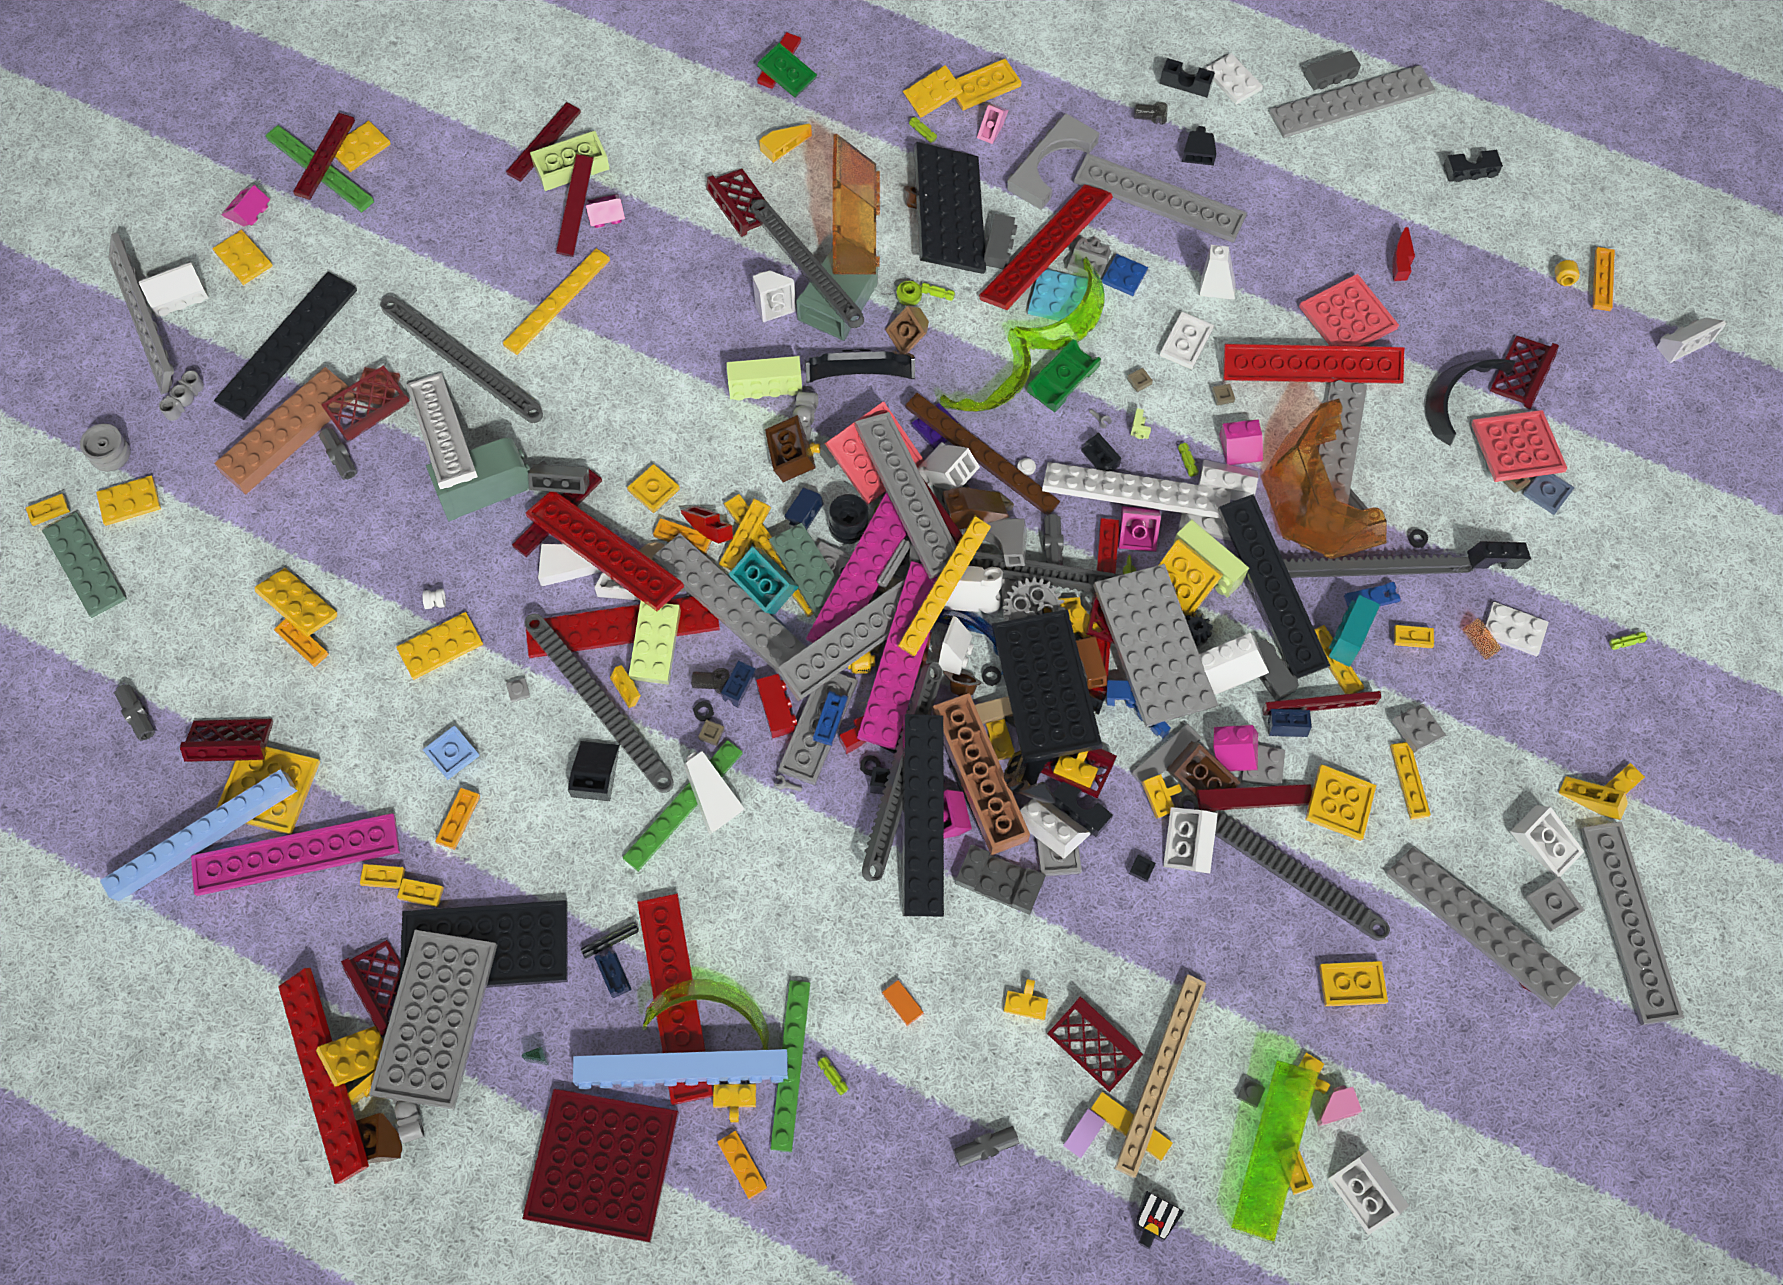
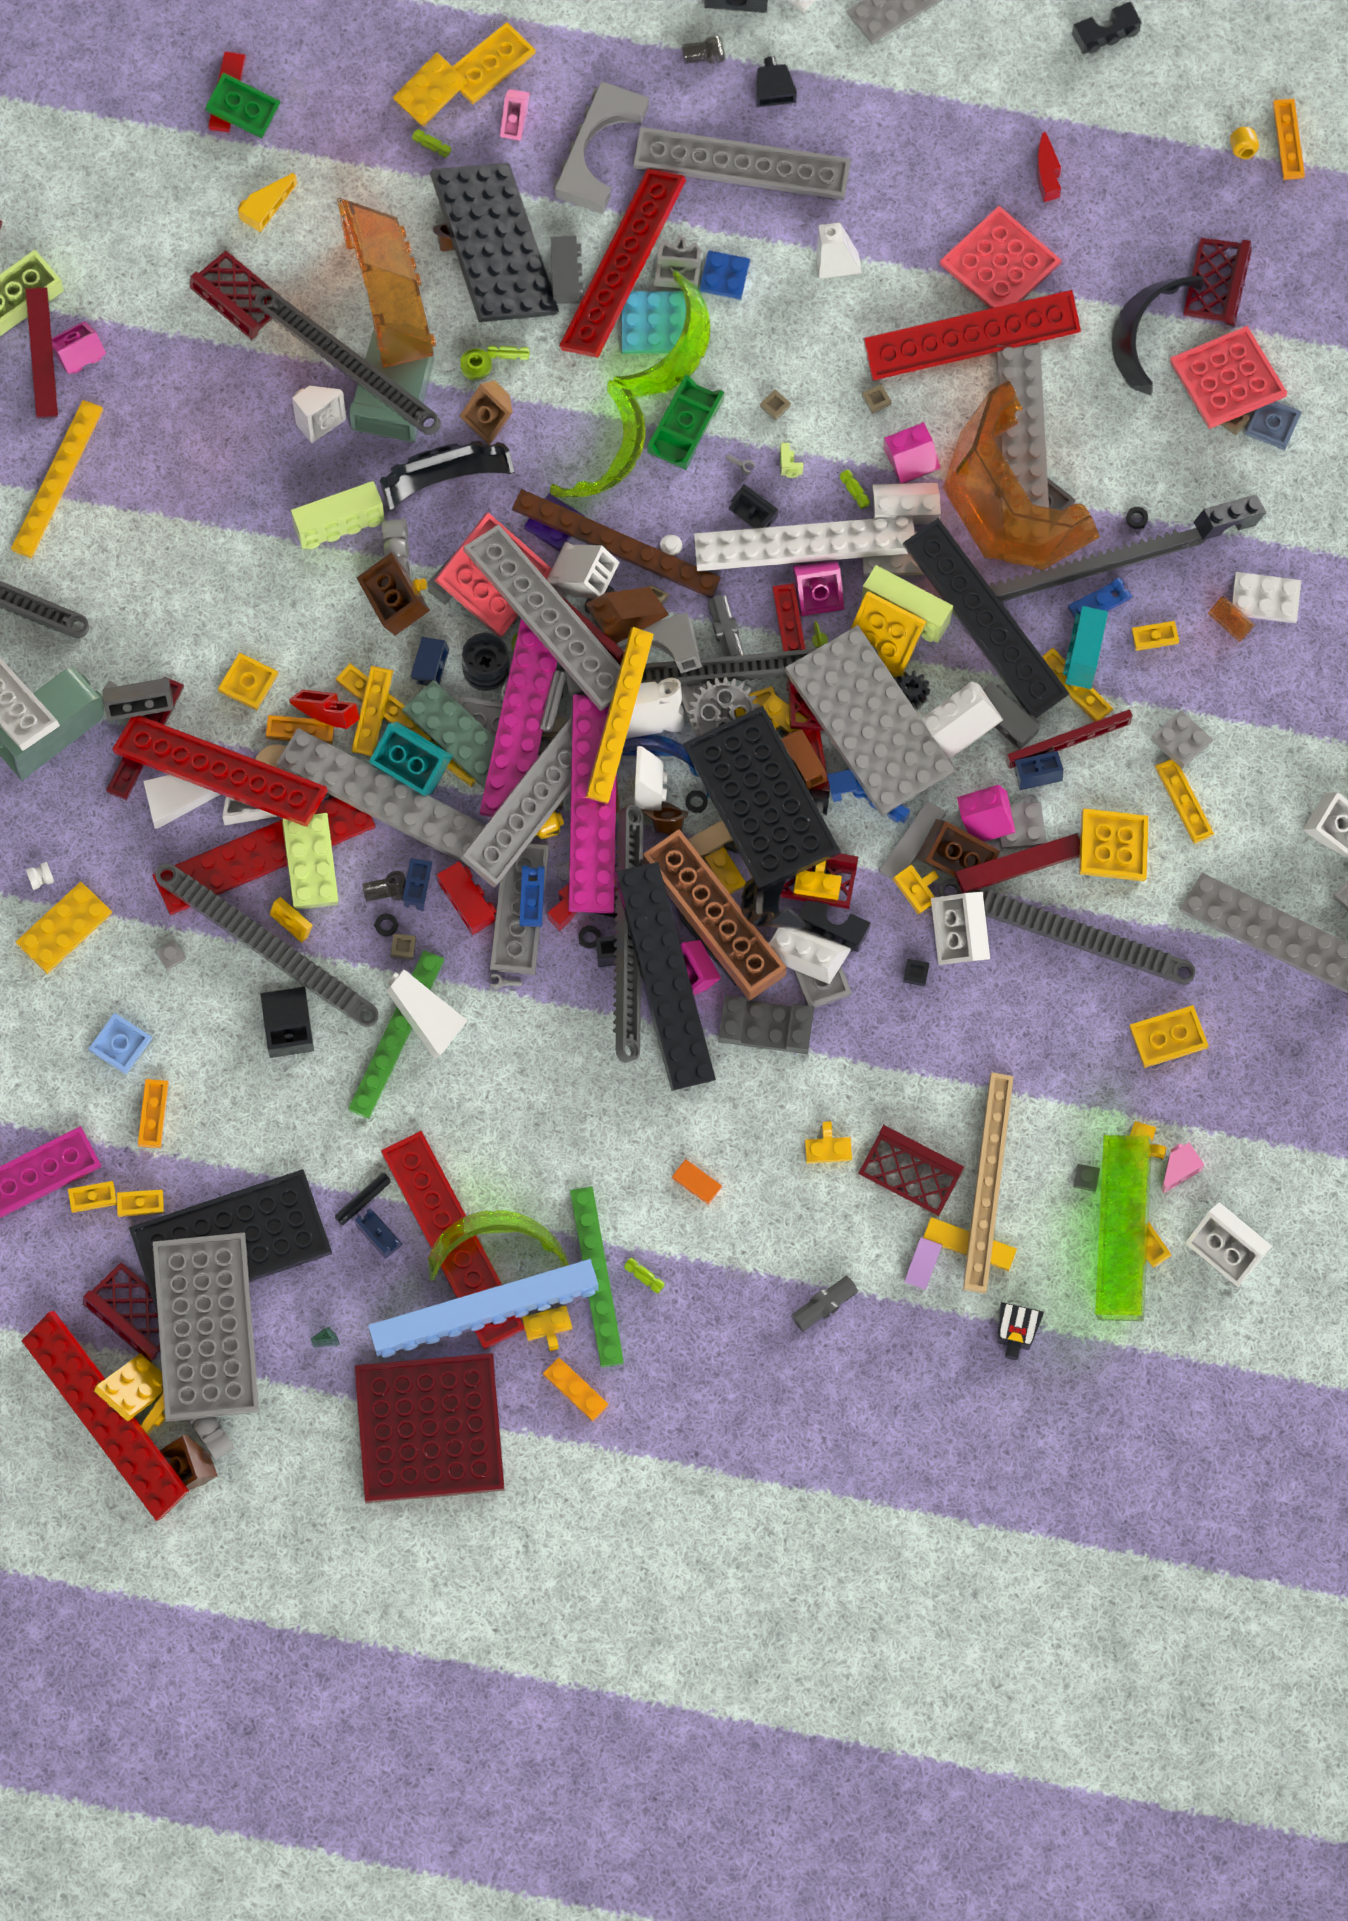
camera: 15 degrees left, 5 degrees up
white plate [1160,312,1214,370] -> none

